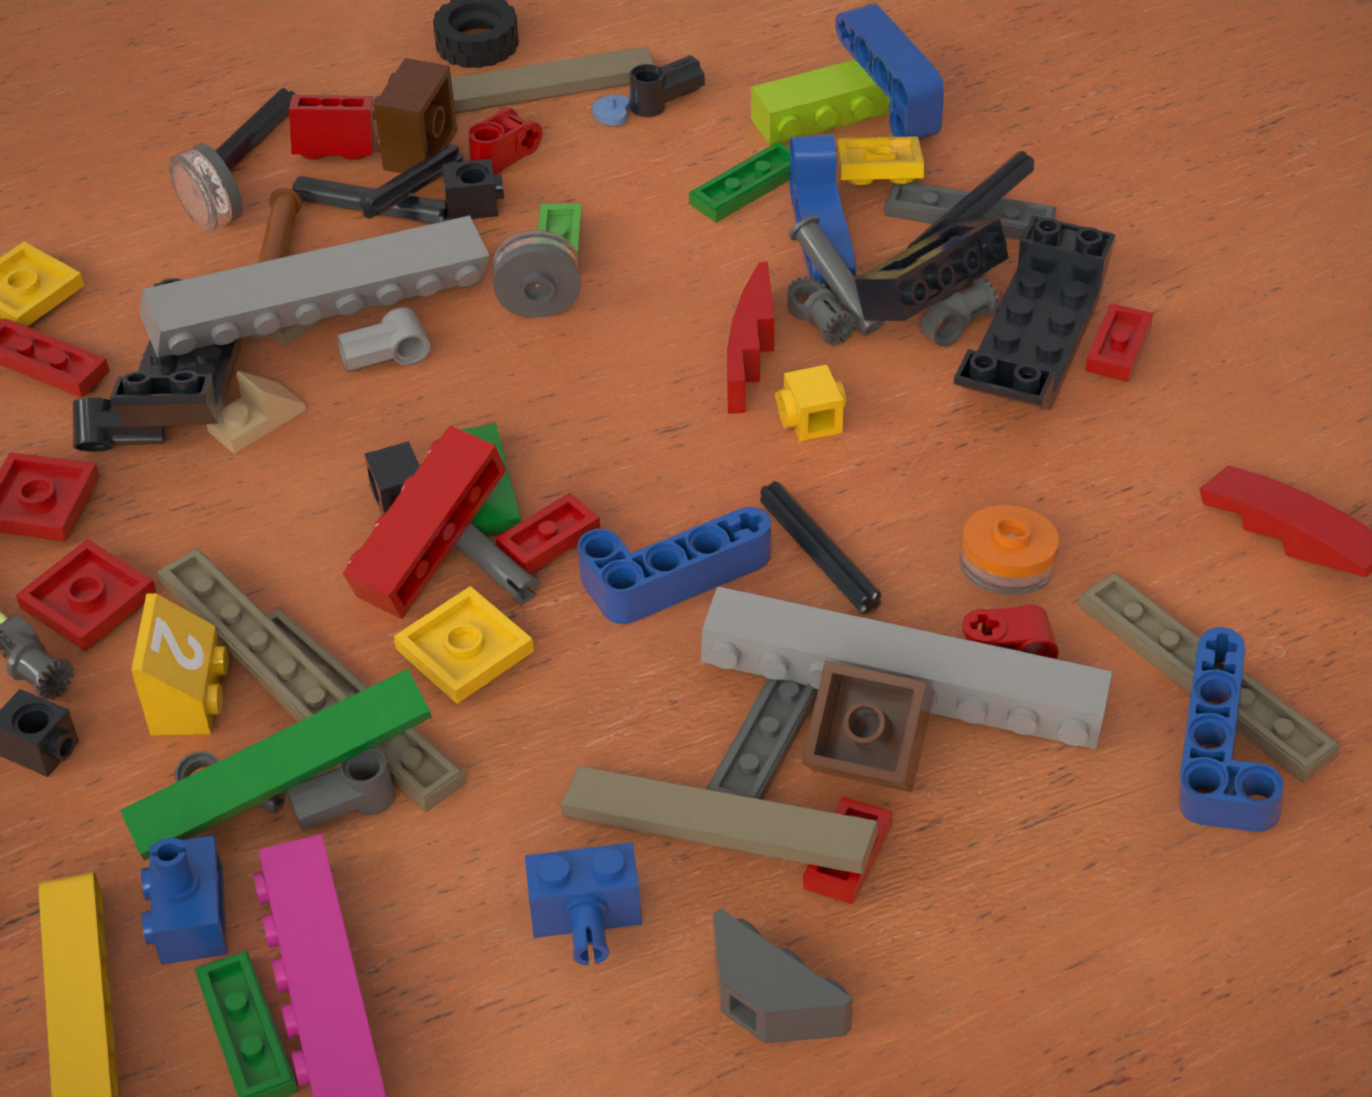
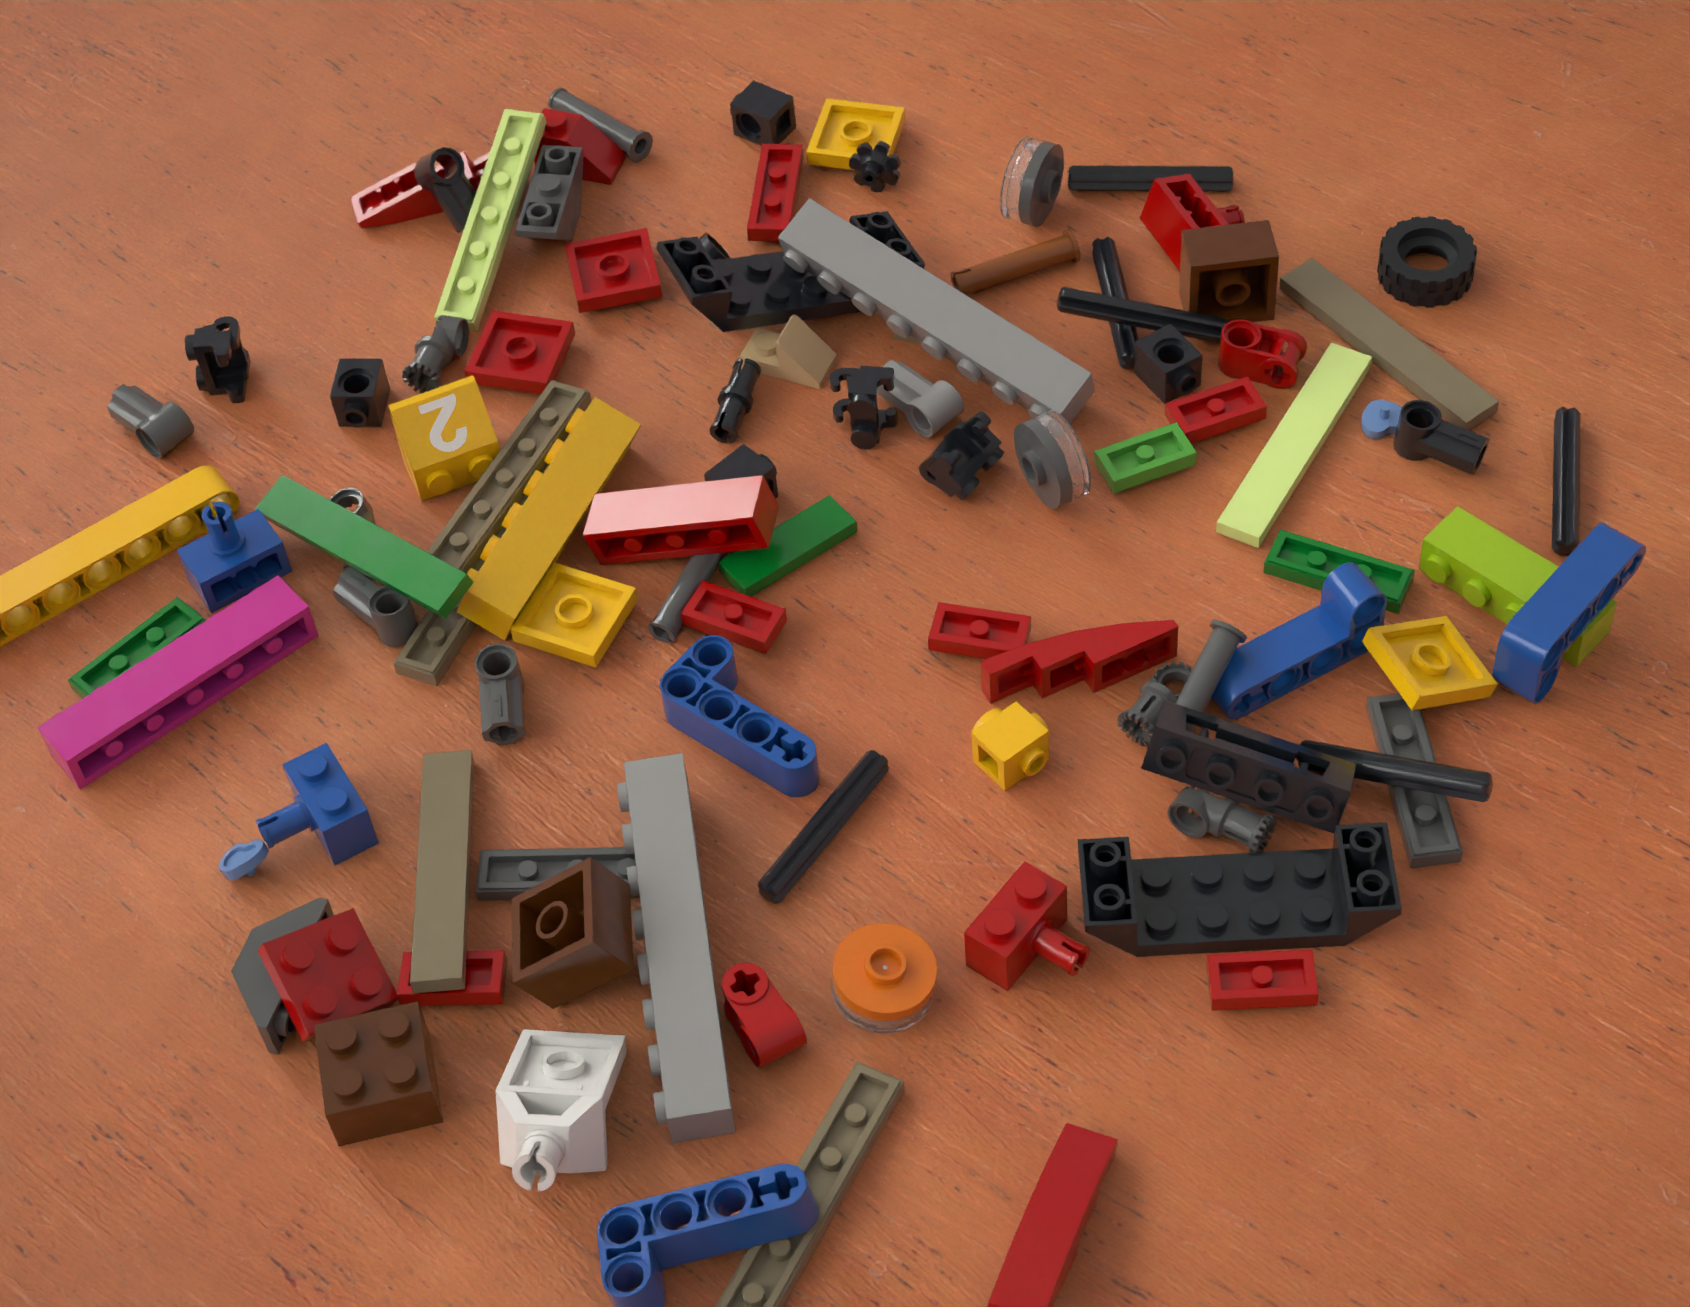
camera: 70 degrees right, 5 degrees up
none -> medium blue piece [218,840,269,881]
none -> red plate [258,908,398,1042]
none -> reddish brown brick [314,1001,443,1146]
none -> yellow brick [457,397,641,640]
none -> dark grey piece [475,644,525,746]
none -> white plate [496,1029,627,1191]
none -> black pin [709,358,761,443]
none -> black piece [829,366,898,449]
none -> black plant [849,141,901,193]
none -> black piece [919,411,1004,500]
none -> red plate [928,602,1031,659]
none -> red brick [964,861,1090,991]
none -> red plate [1165,376,1267,443]
none -> yellowish green tile [1216,343,1372,548]
none -> black axle [1552,407,1581,555]

